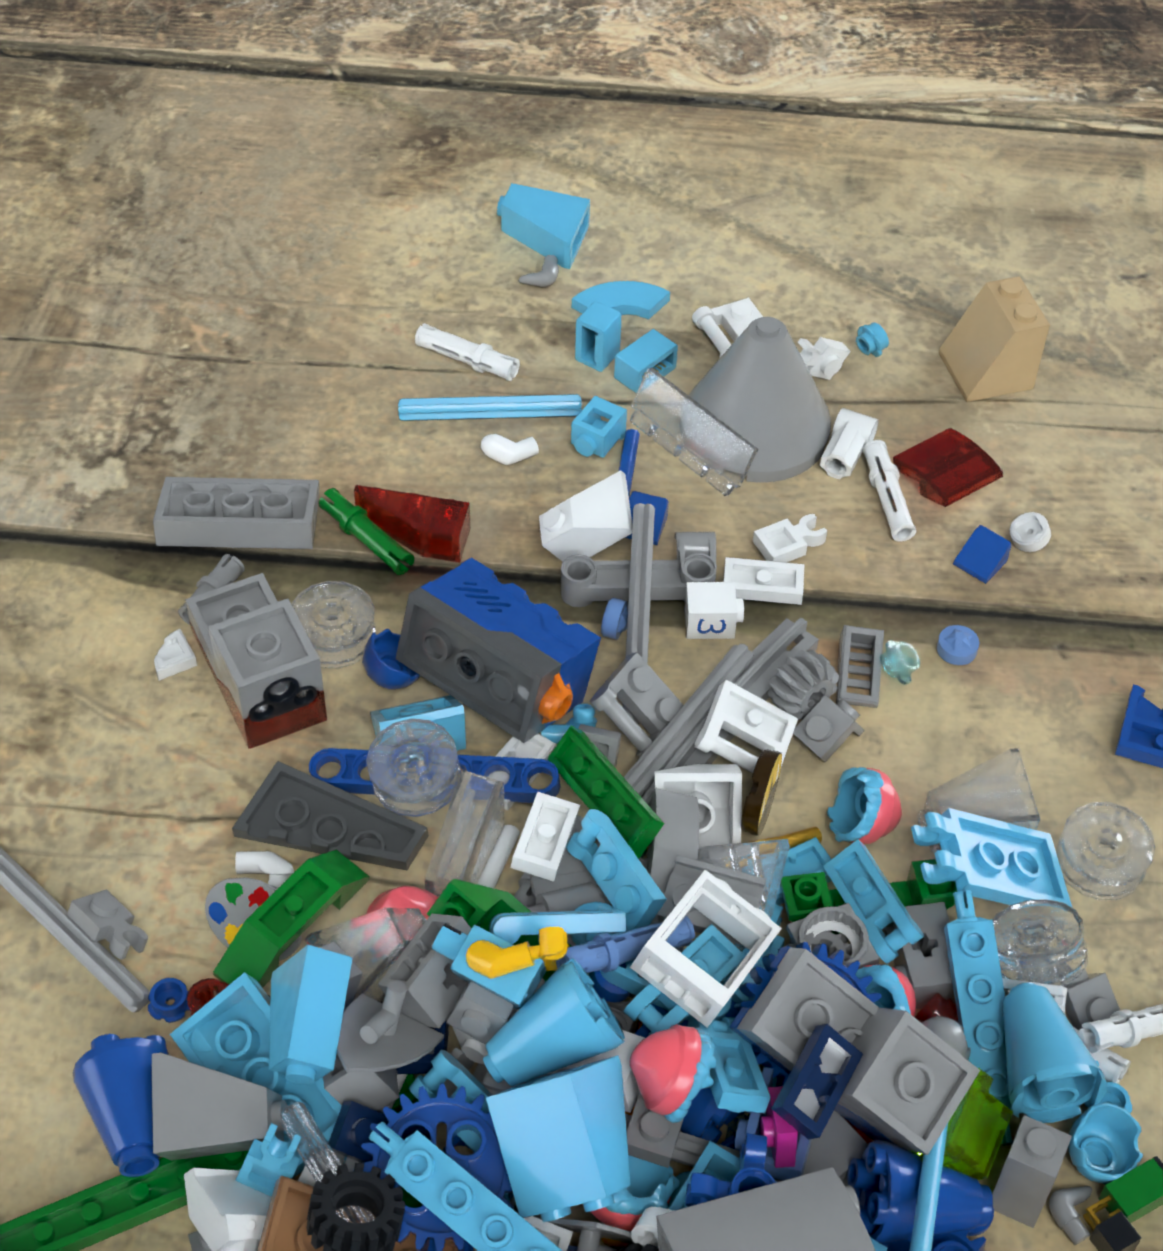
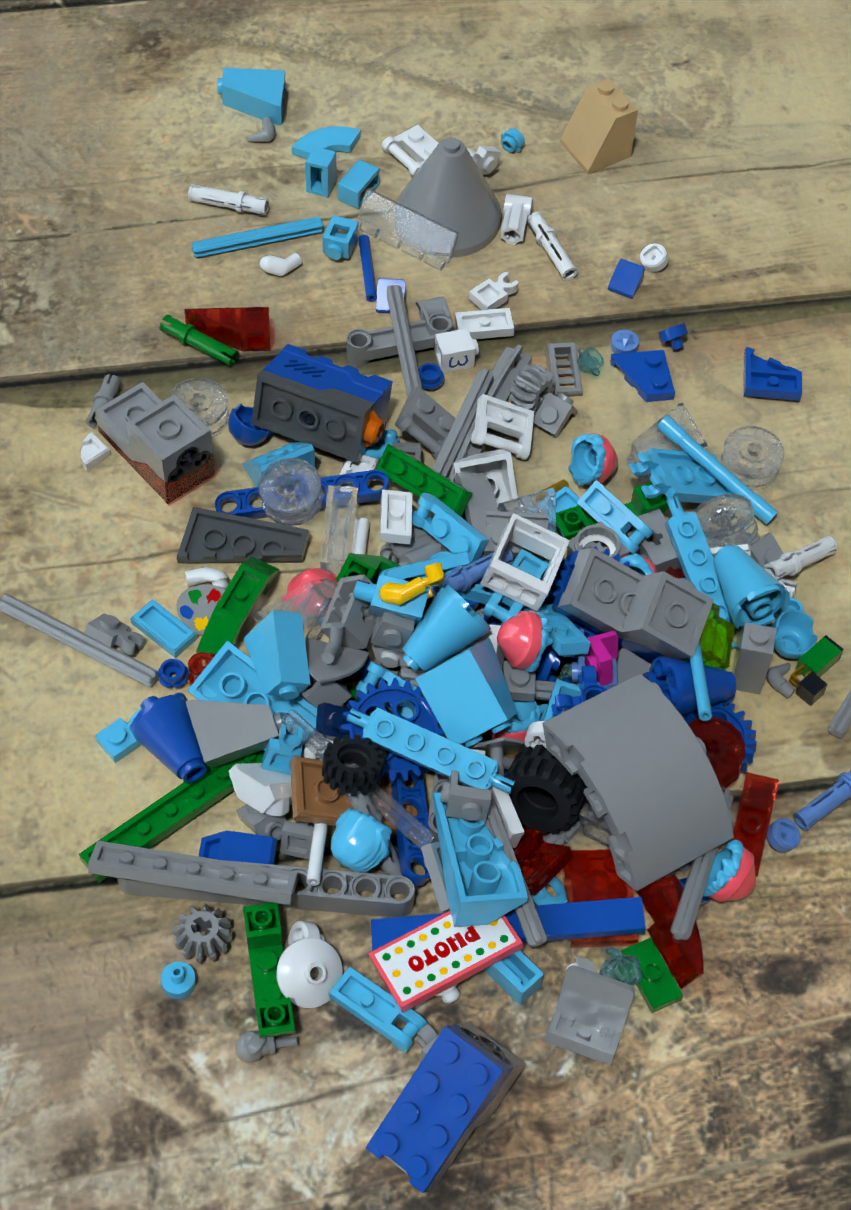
camera: 15 degrees left, 5 degrees up
light grey slope [153,477,319,549] -> none
white slope [539,470,633,562] -> none
medium blue tile [601,598,628,640] -> none
dark brown tile [741,749,782,836] -> none
dark blue piece [771,1023,863,1140] -> none
clear red slope [893,428,1003,507] -> none
none -> medium azure plate [95,709,142,763]
none -> medium azure tile [131,599,197,658]
none -> blue plate [418,363,444,390]
none -> blue wing [610,350,675,402]
none -> medium azure piece [656,414,778,525]
none -> blue tile [658,323,688,351]

